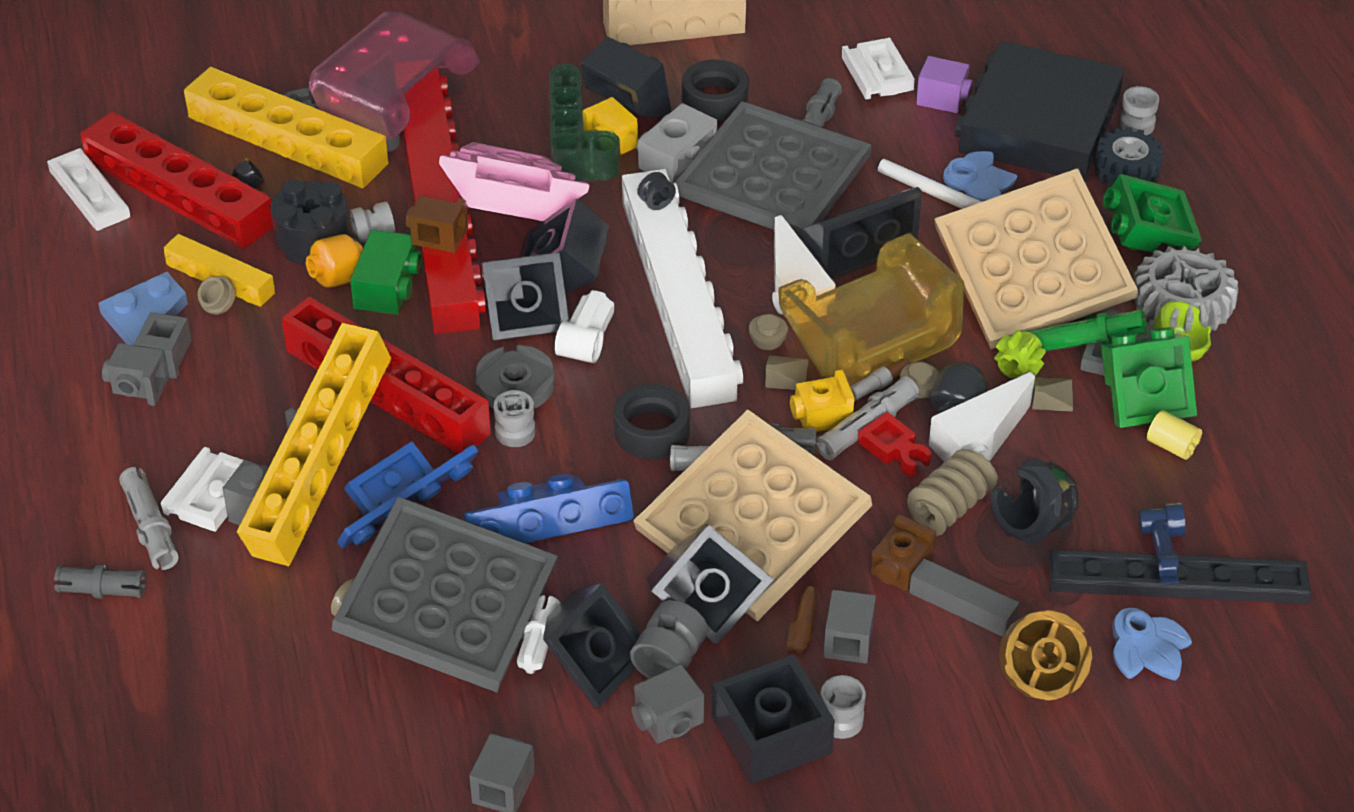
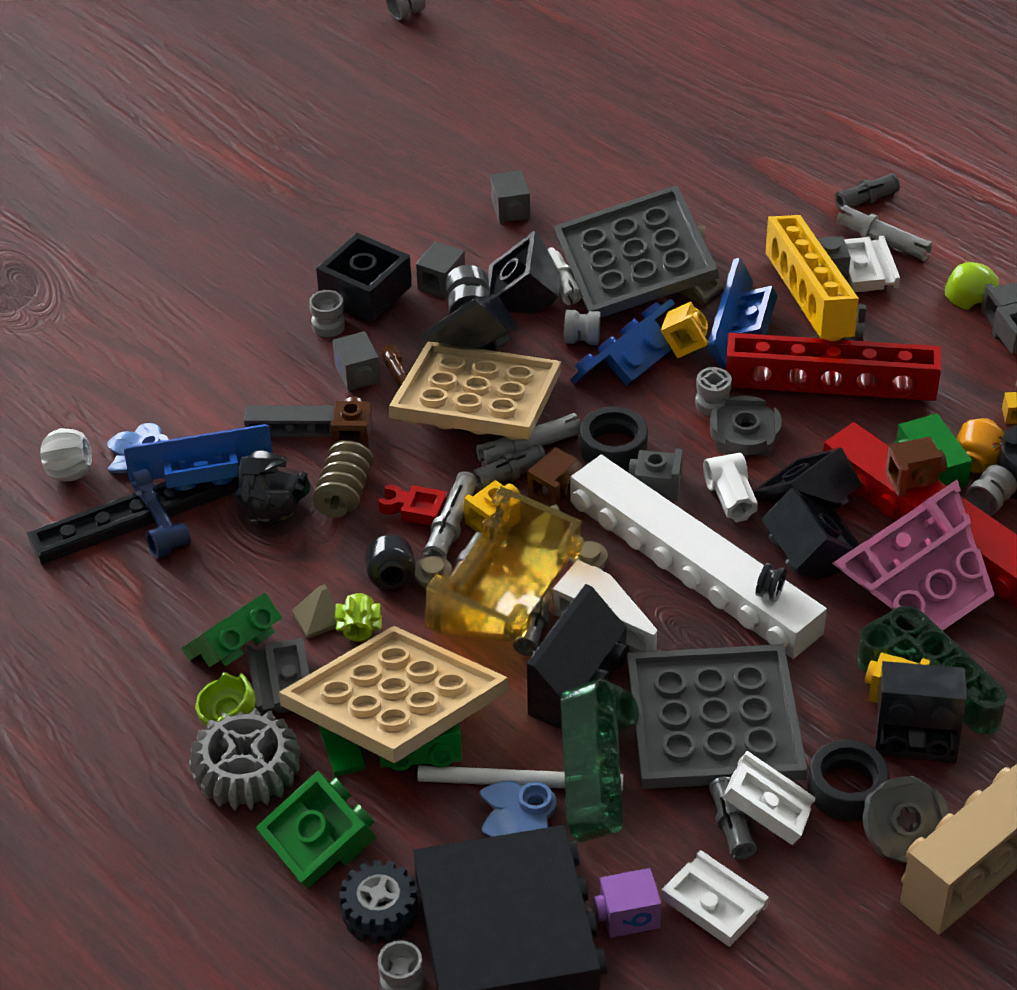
camera: 150 degrees right, 0 degrees up
light grey brick [637,103,717,183] -> none
white slope [929,372,1035,461] -> none
pearl gold cylinder [999,610,1092,701] -> none
green pin [1027,309,1147,351] -> none
light yellow piece [1147,410,1202,460] -> none
none -> white piece [40,429,92,481]
none -> blue bracket [124,424,273,491]
none -> reddish brown brick [527,447,583,509]
none -> clear green beam [561,679,639,843]
none -> light grey wheel [564,310,601,346]
none -> dark grey brick [628,448,683,500]
none -> yellow brick [660,302,708,358]
none -> white plate [723,751,816,845]
none -> dark grey plate [863,777,949,863]
none -> lime hair [945,262,1000,310]

